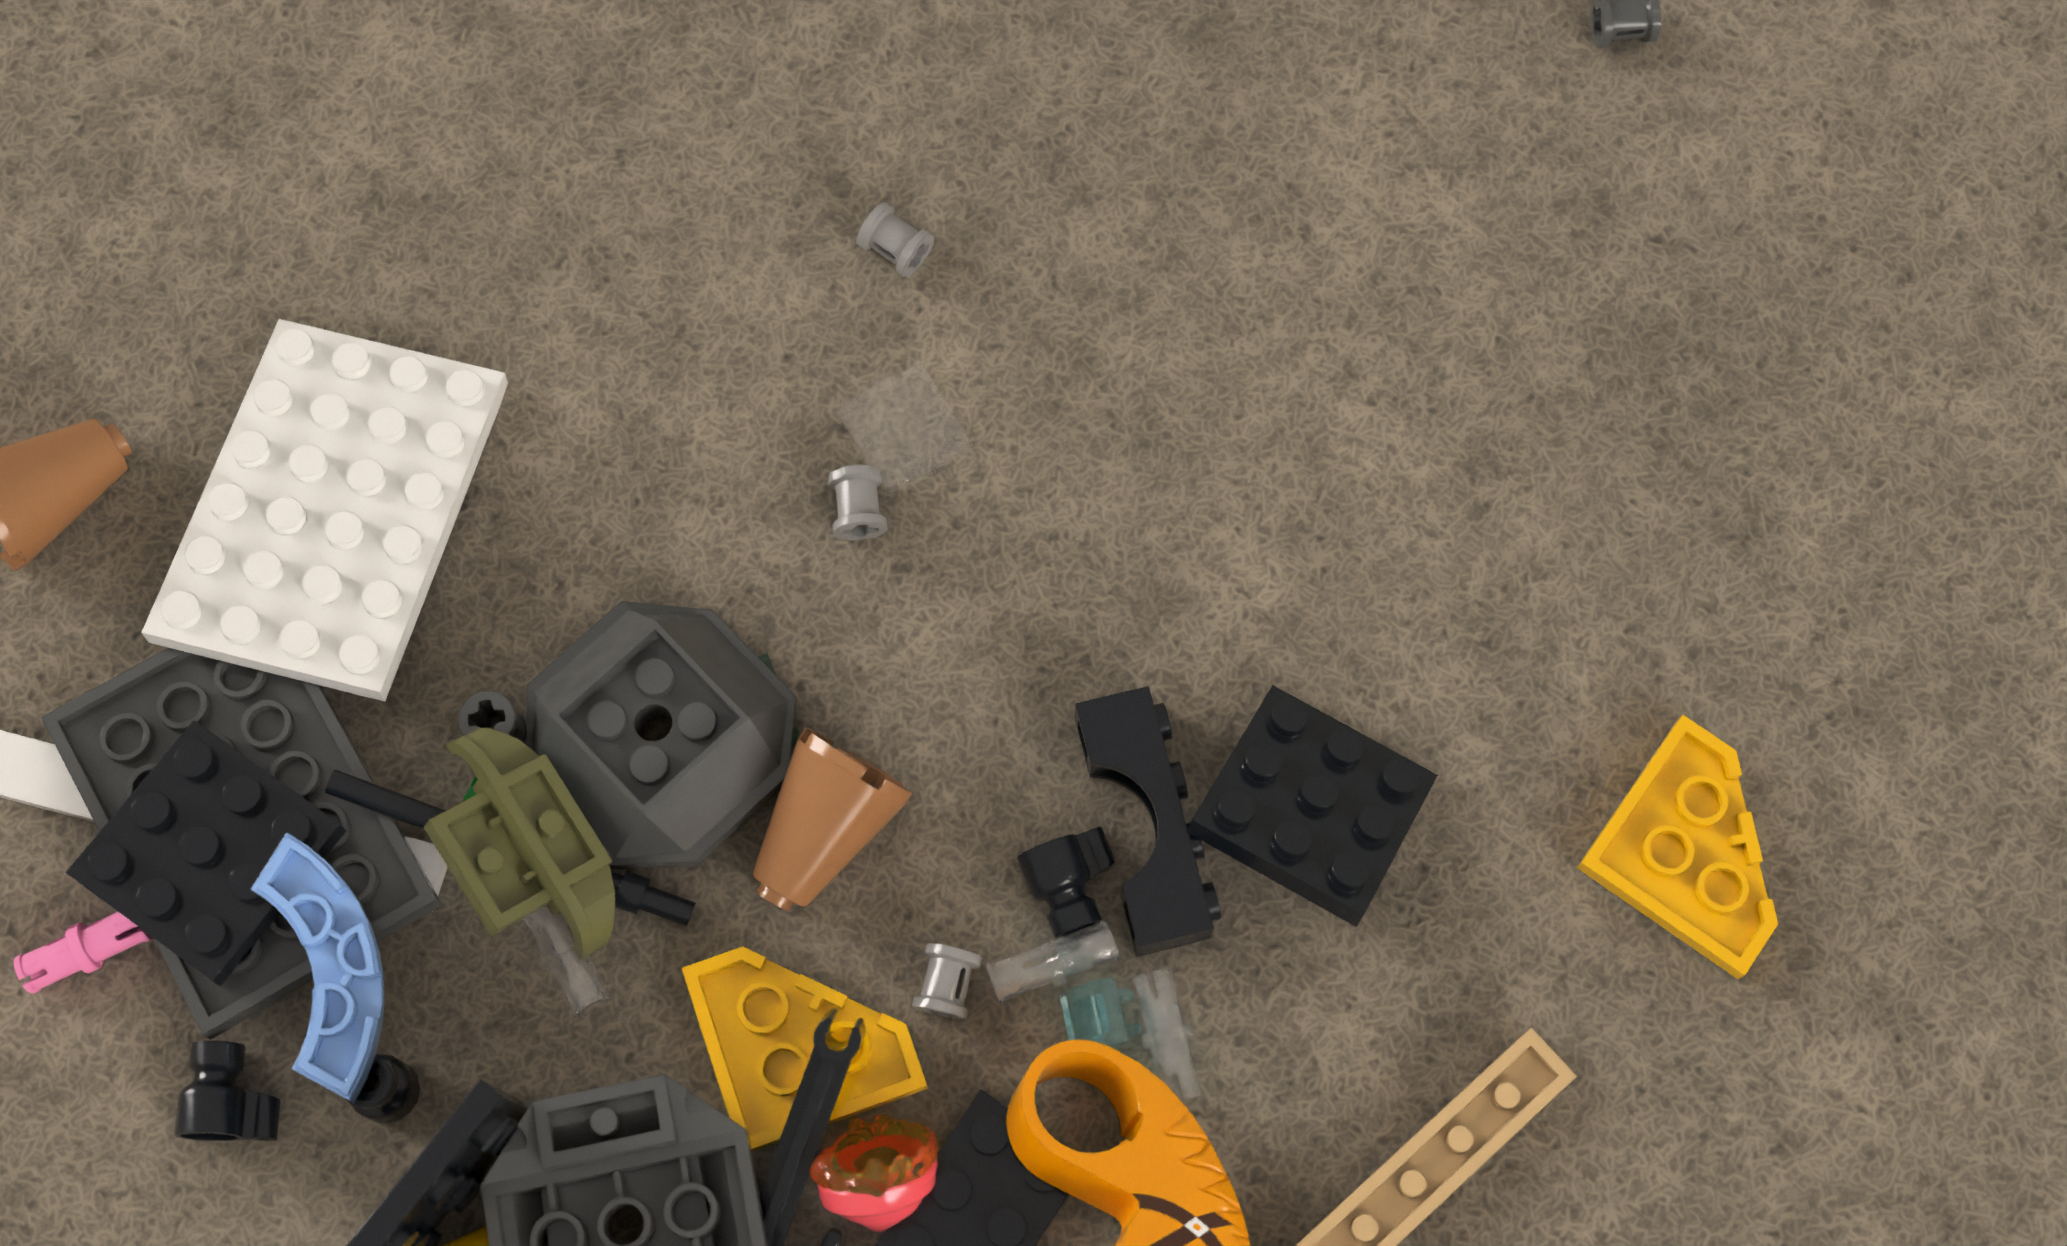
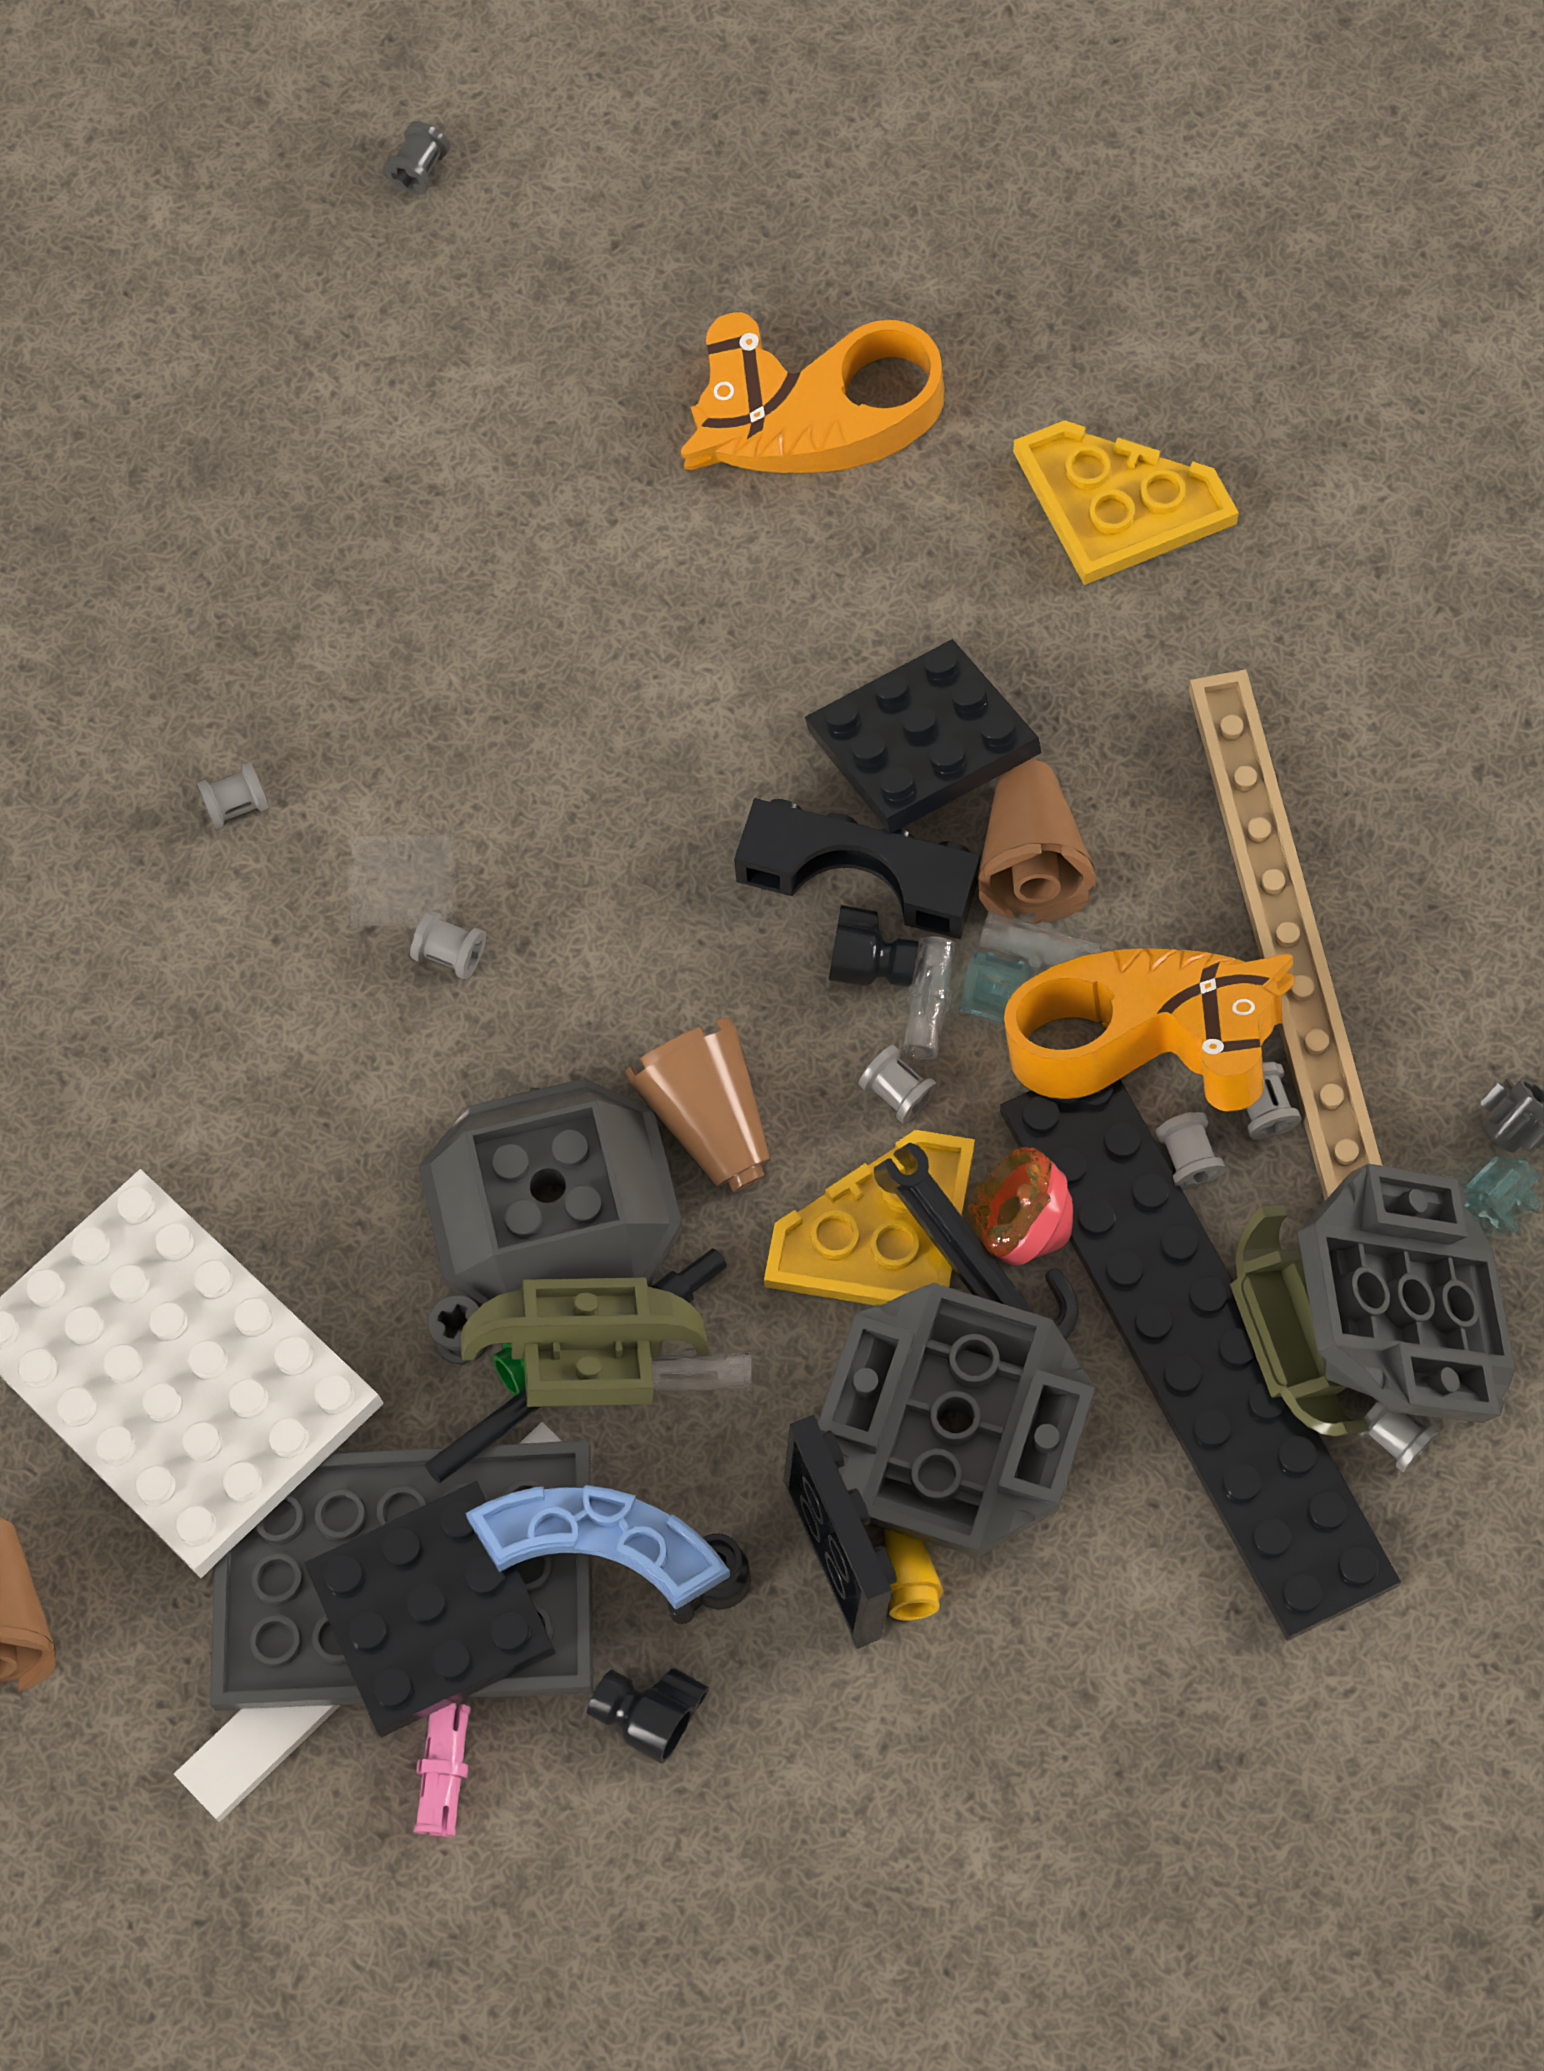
camera: 55 degrees left, 5 degrees down
none -> light orange animal [681,312,945,473]
none -> medium nougat cone [978,758,1096,924]

